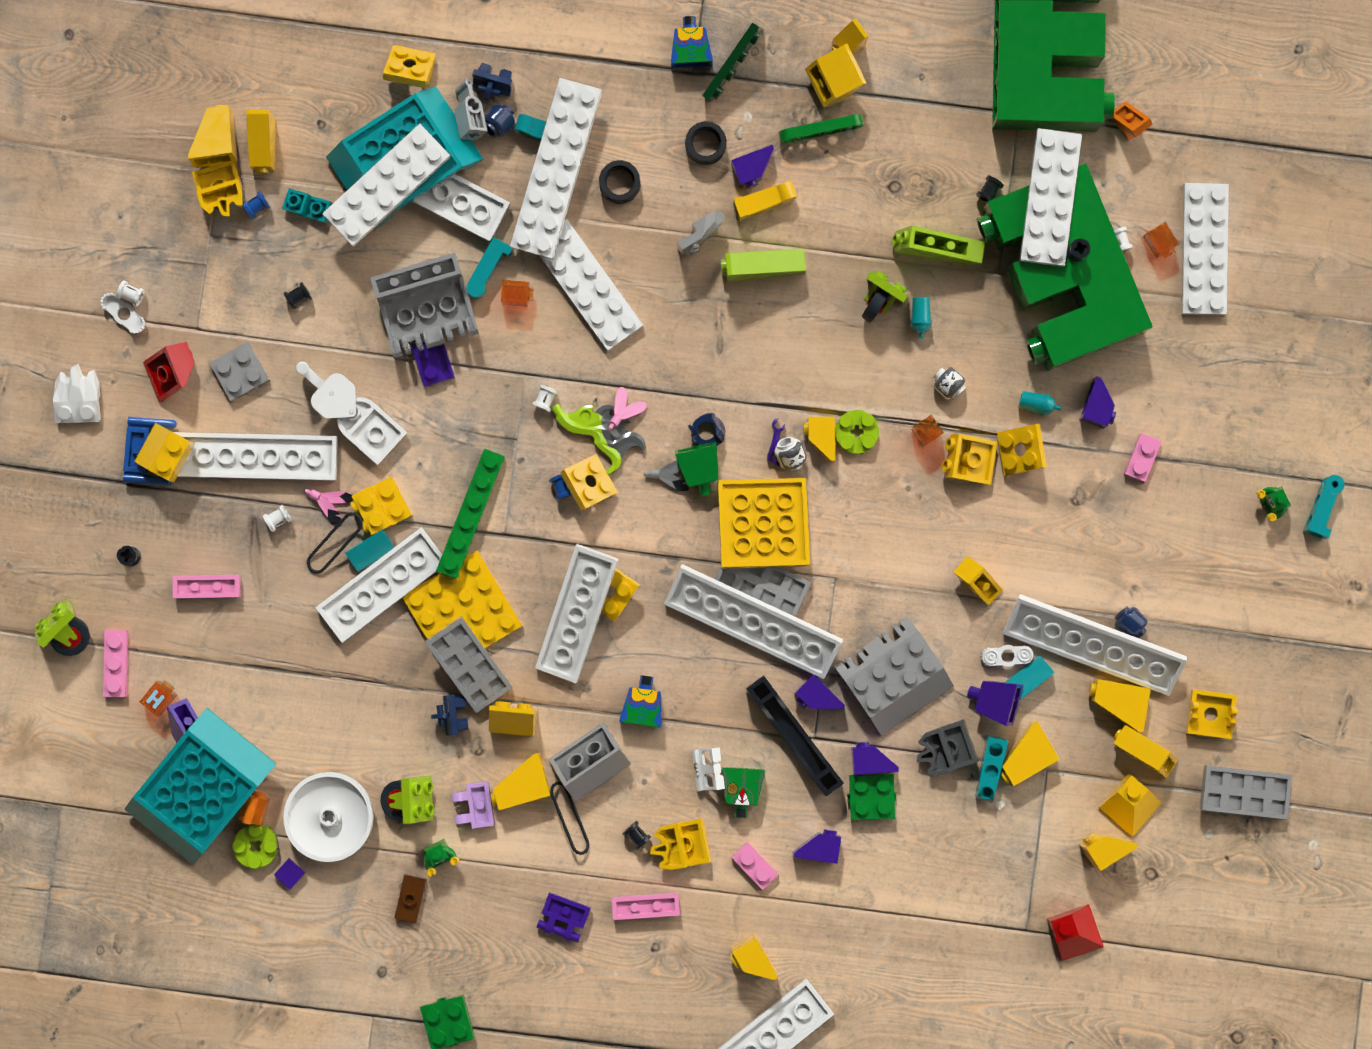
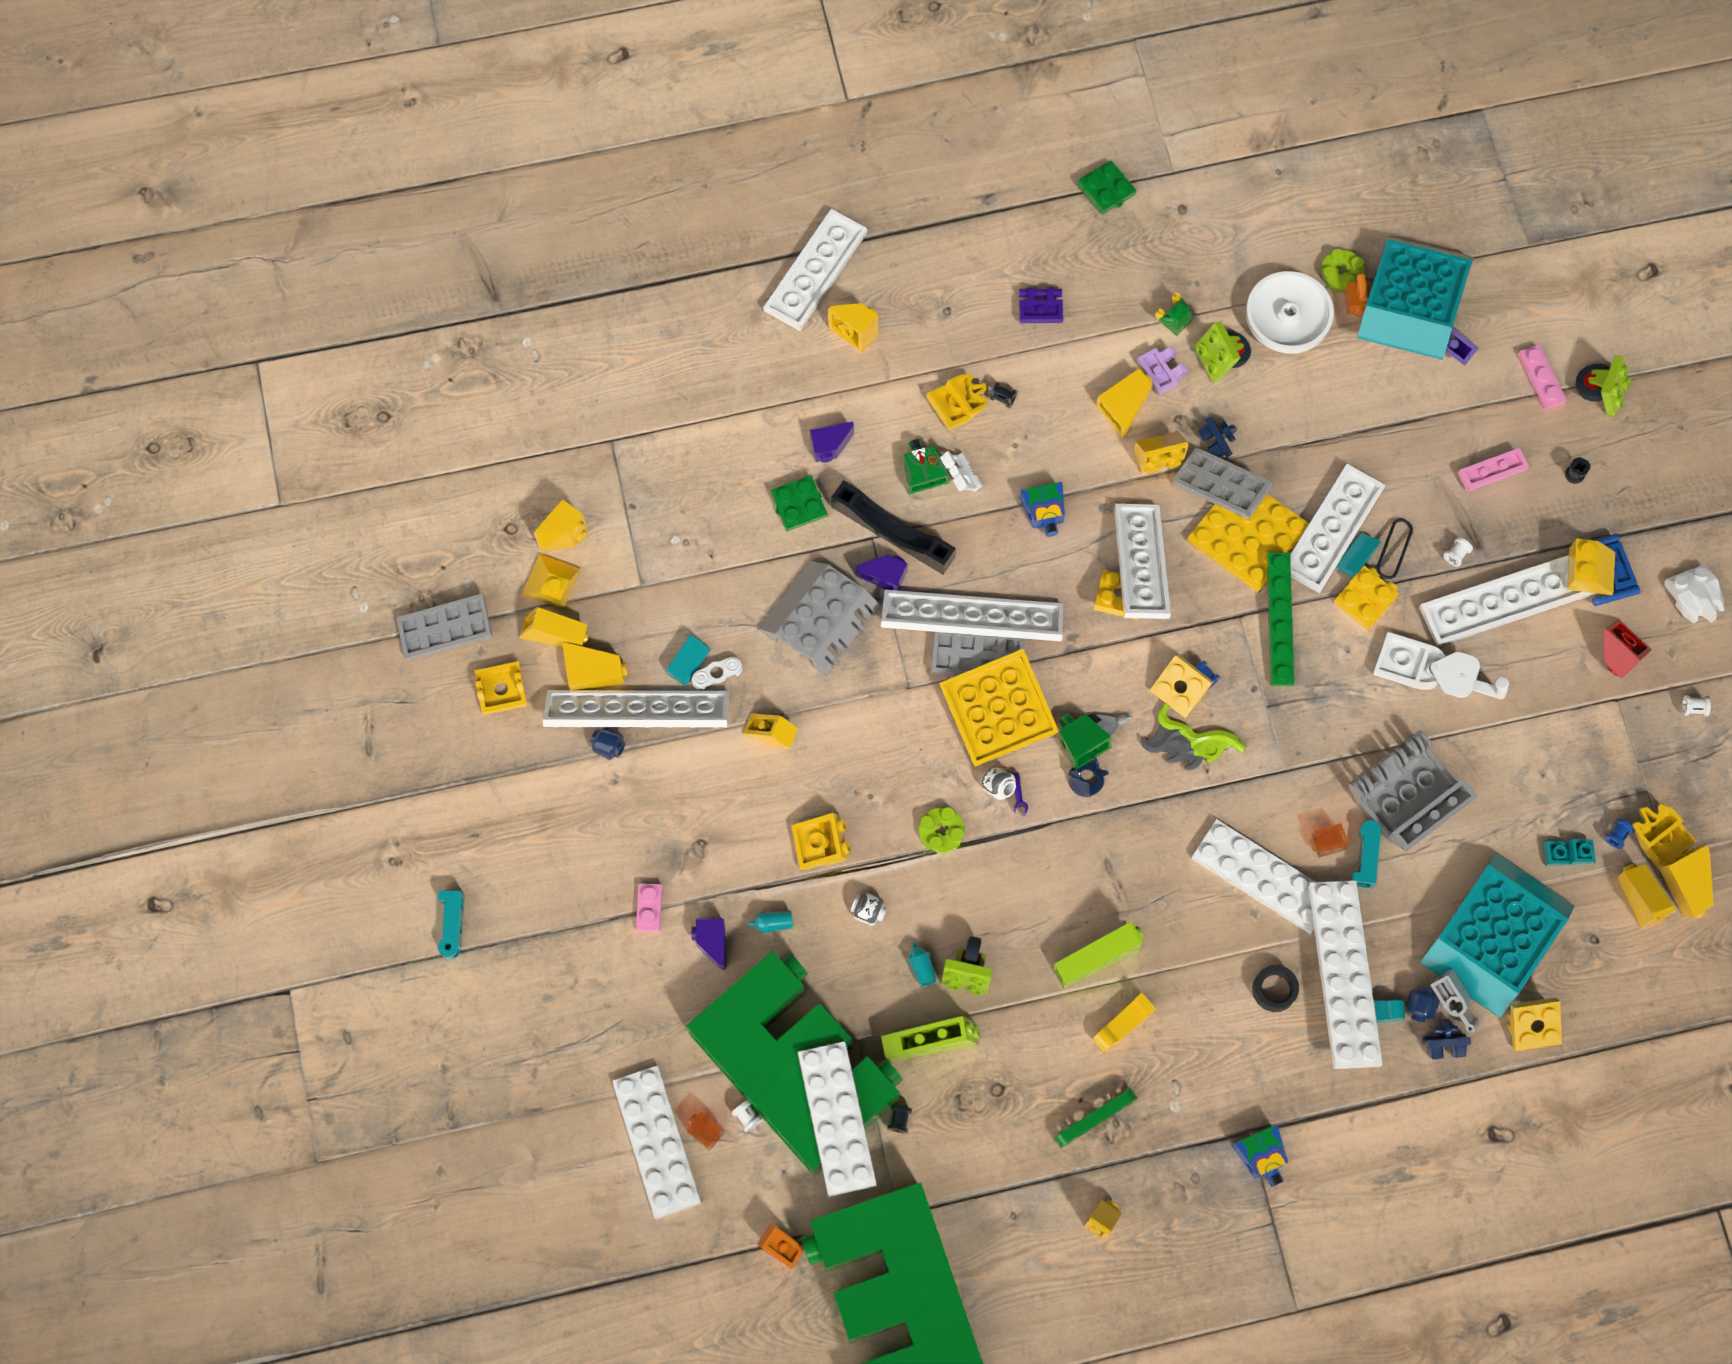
camera: 160 degrees right, 15 degrees down
white piece [100,293,146,334] -> none
clear orange brick [139,680,178,716] -> none
light grey plate [210,342,270,402] -> none
dark purple tile [274,858,306,889] -> none
black bush [283,282,313,310] -> none
bright pink piece [305,489,353,524] -> none
white plate [322,124,451,247] -> none
reddish brown plate [394,874,427,923] -> none
dark purple plate [411,341,455,387] -> none
white plate [412,174,511,242] -> none
white bush [532,384,558,412] -> none
light grey slope [549,722,631,801] -> none
black piece [550,781,590,855] -> none
bright pink piece [608,387,647,430] -> none
bright pink plate [612,892,680,920] -> none
light grey plate [678,211,725,257] -> none
black tyre [685,121,727,165] -> none
dark green wing [702,22,764,101] -> none
dark purple slope [731,145,774,189] -> none
bright pink plate [732,842,778,890] -> none
yellow slope [803,417,836,462] -> none
yellow slope [805,44,866,108] -> none
dark purple slope [851,742,899,775] -> none
clear orange brick [911,415,944,447] -> none
dark grey plate [917,719,979,775] -> none
dark purple torso [967,681,1023,726] -> none
teal leg [975,735,1009,801] -> none
yellow piece [997,424,1047,475] -> none
yellow slope [1000,720,1060,786] -> none
red slope [1047,904,1104,961] -> none
black bush [1067,238,1091,262] -> none
green piece [1256,486,1291,522] -> none

